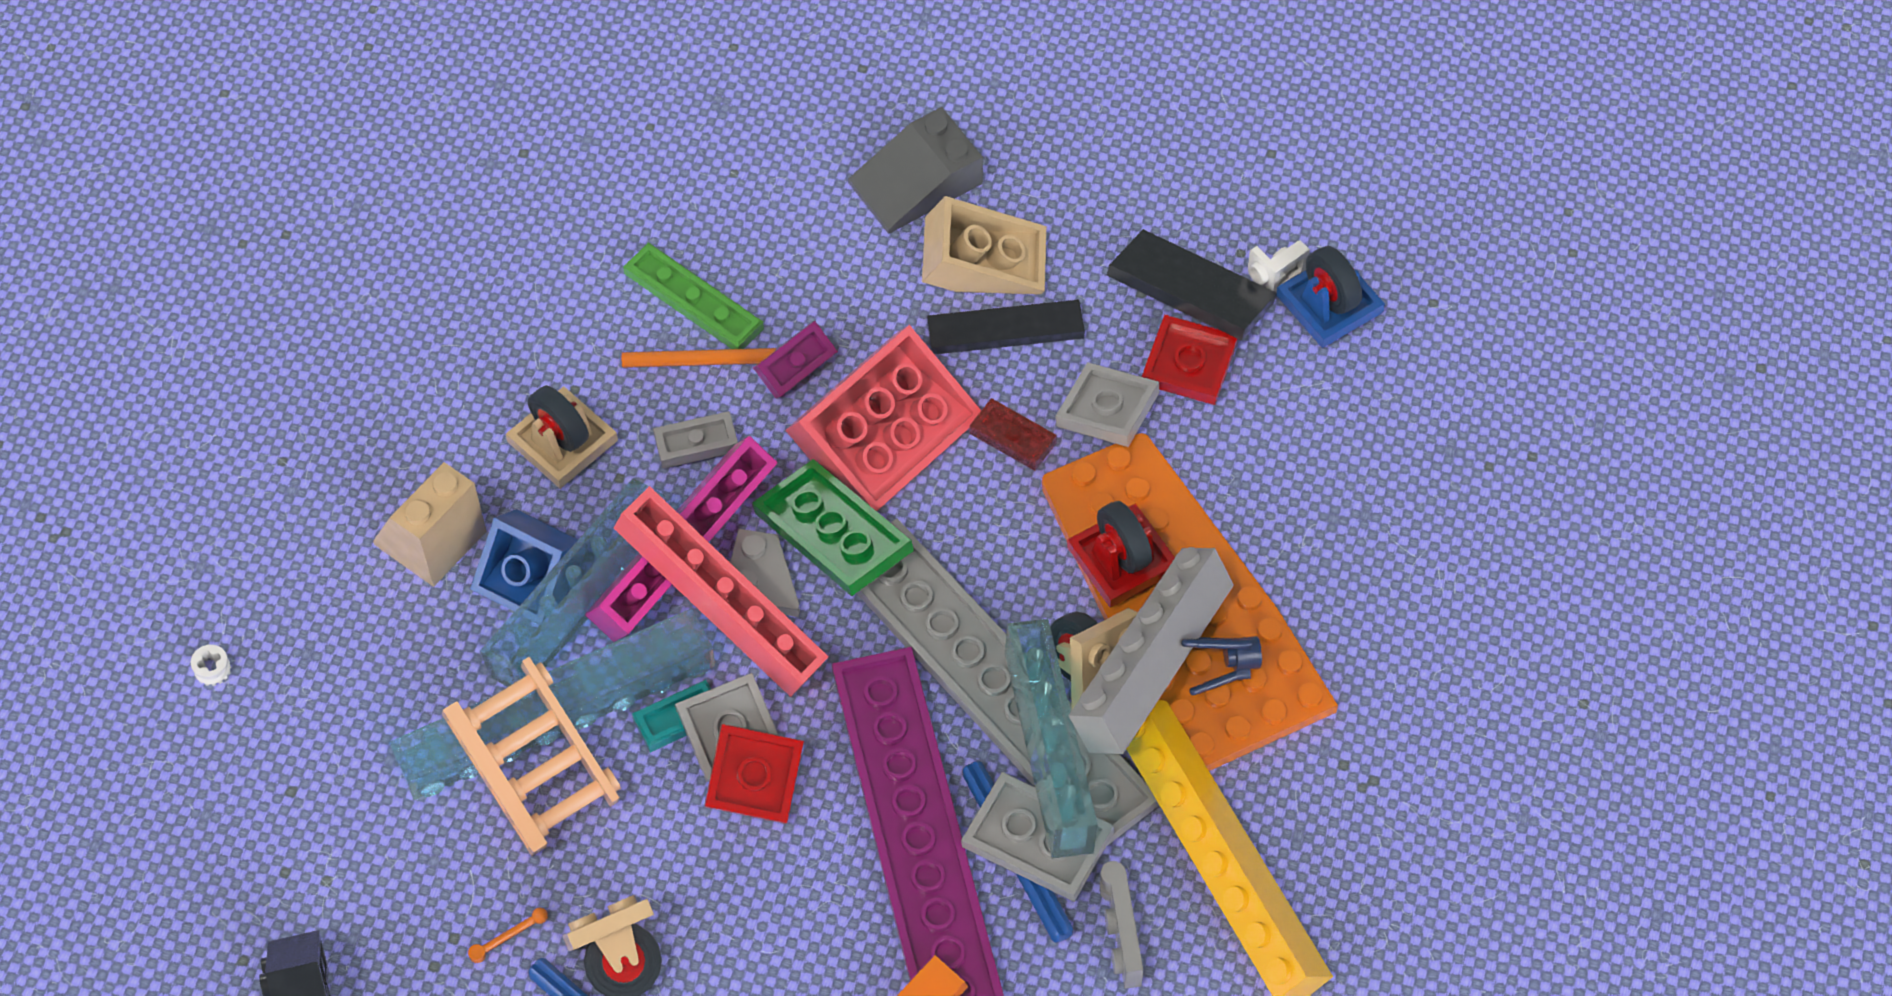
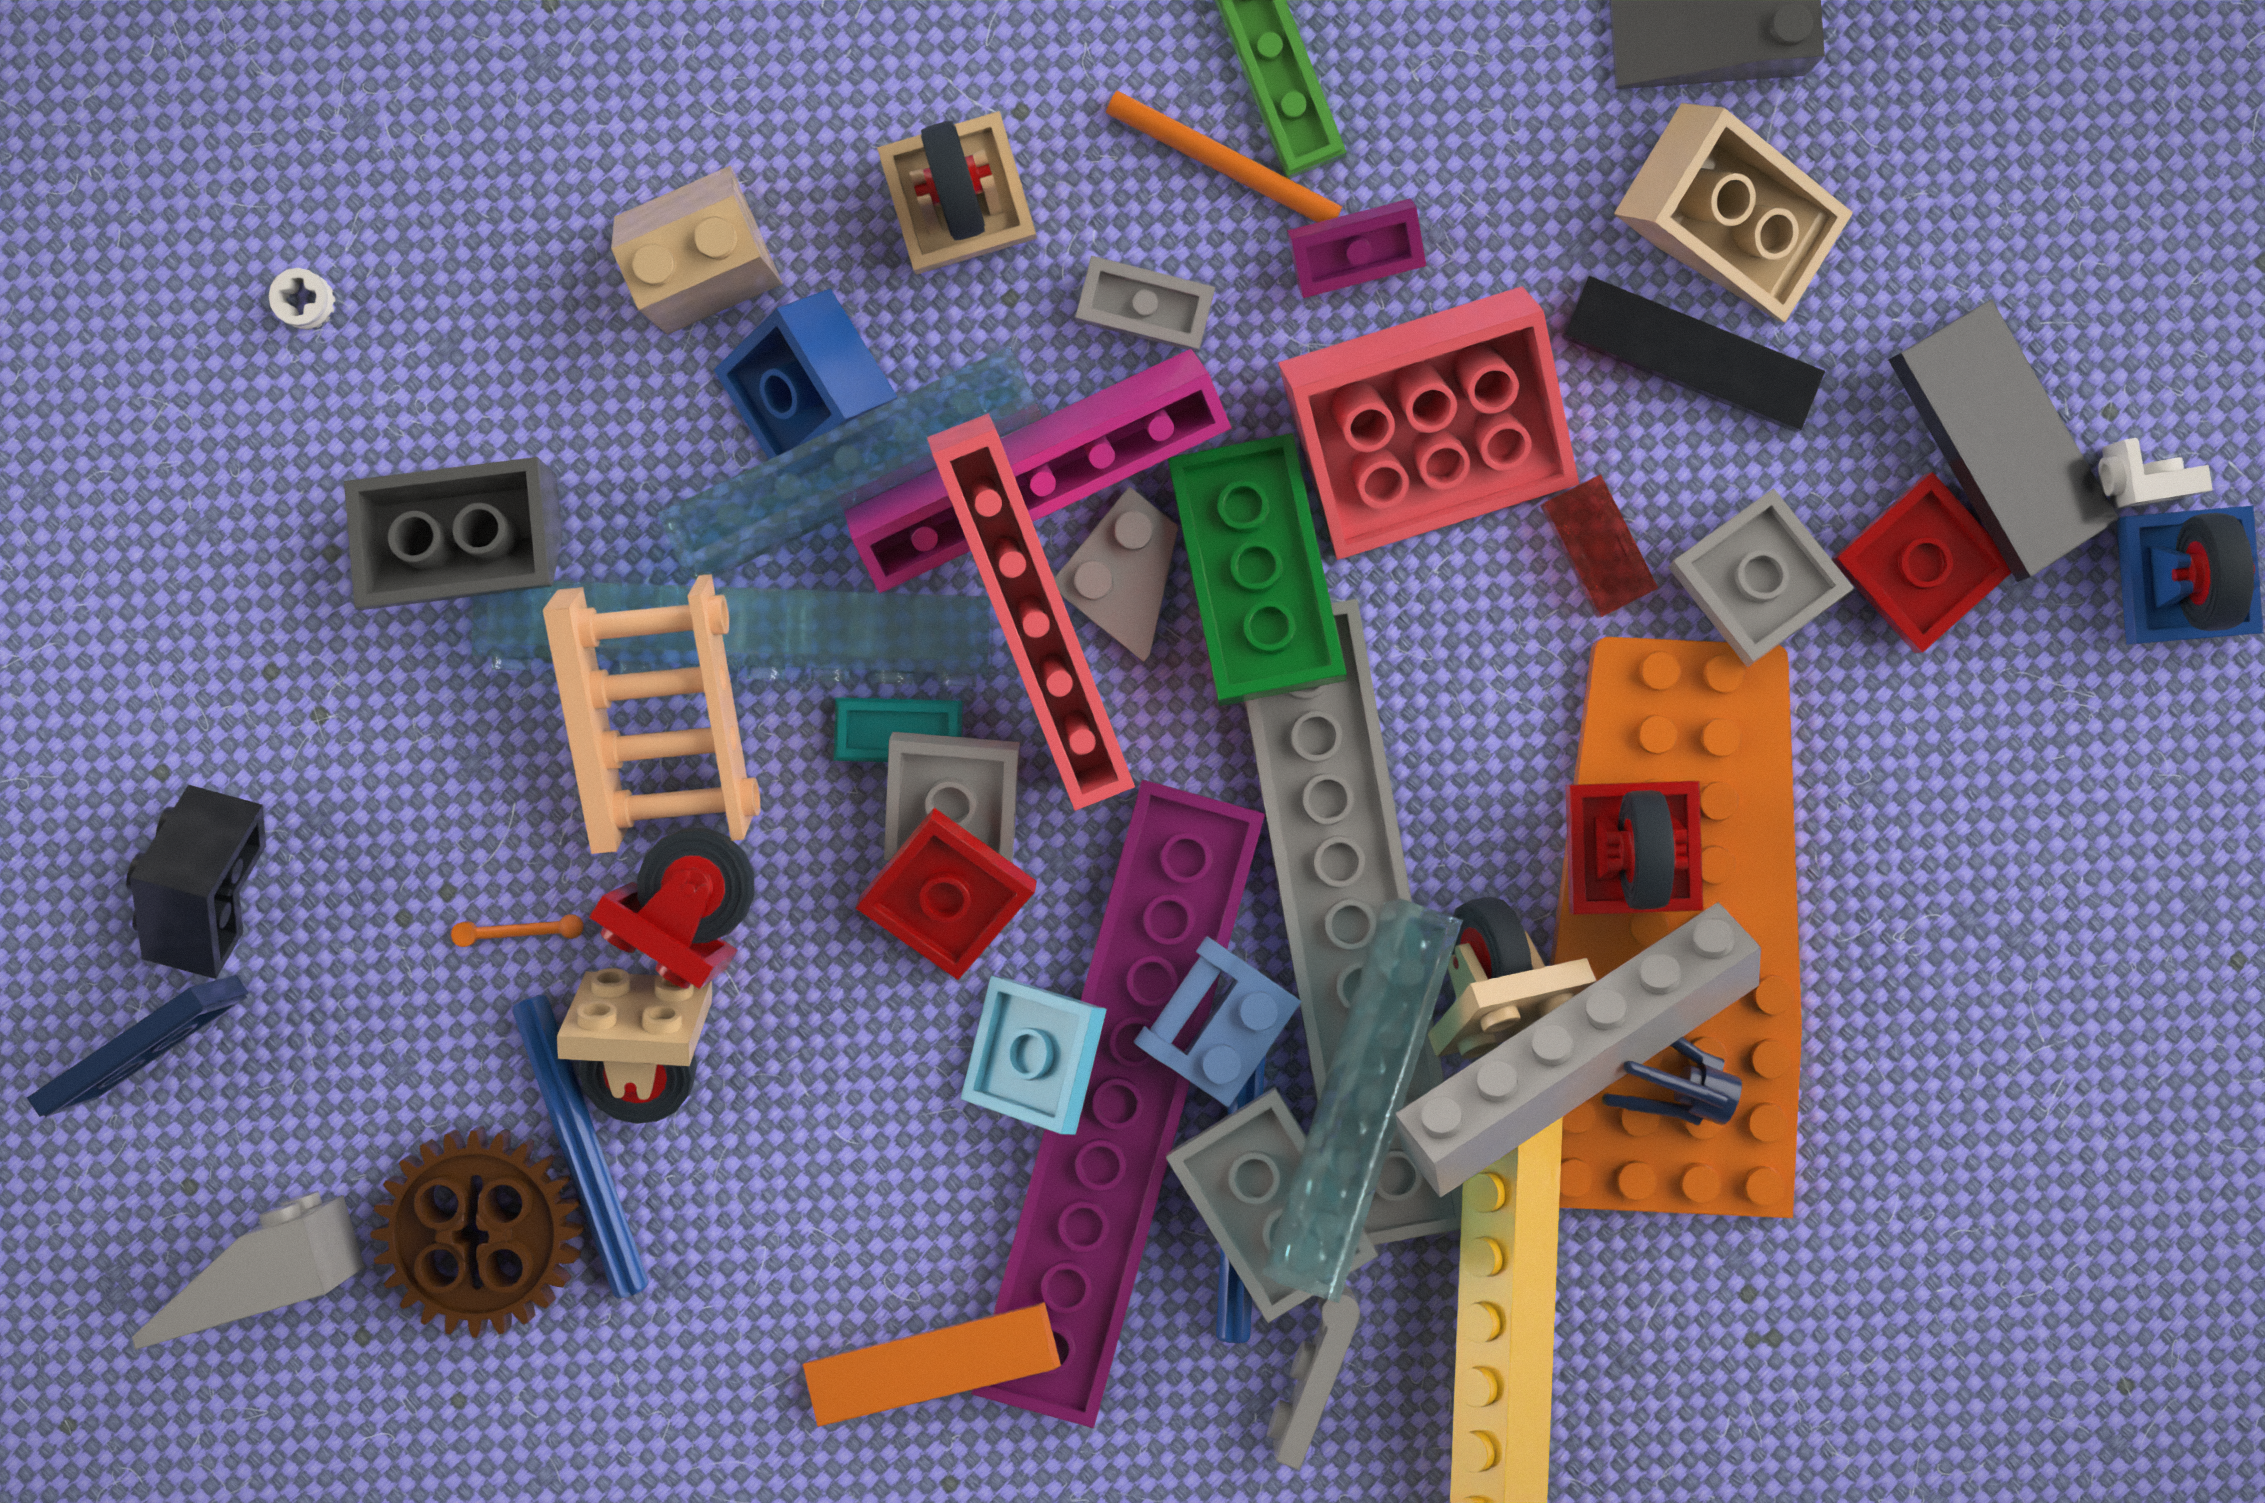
camera: 30 degrees right, 30 degrees up
none -> dark grey slope [344,457,562,611]
none -> plate [589,828,755,989]
none -> medium azure plate [960,976,1107,1135]
none -> medium blue plate [1134,936,1302,1108]

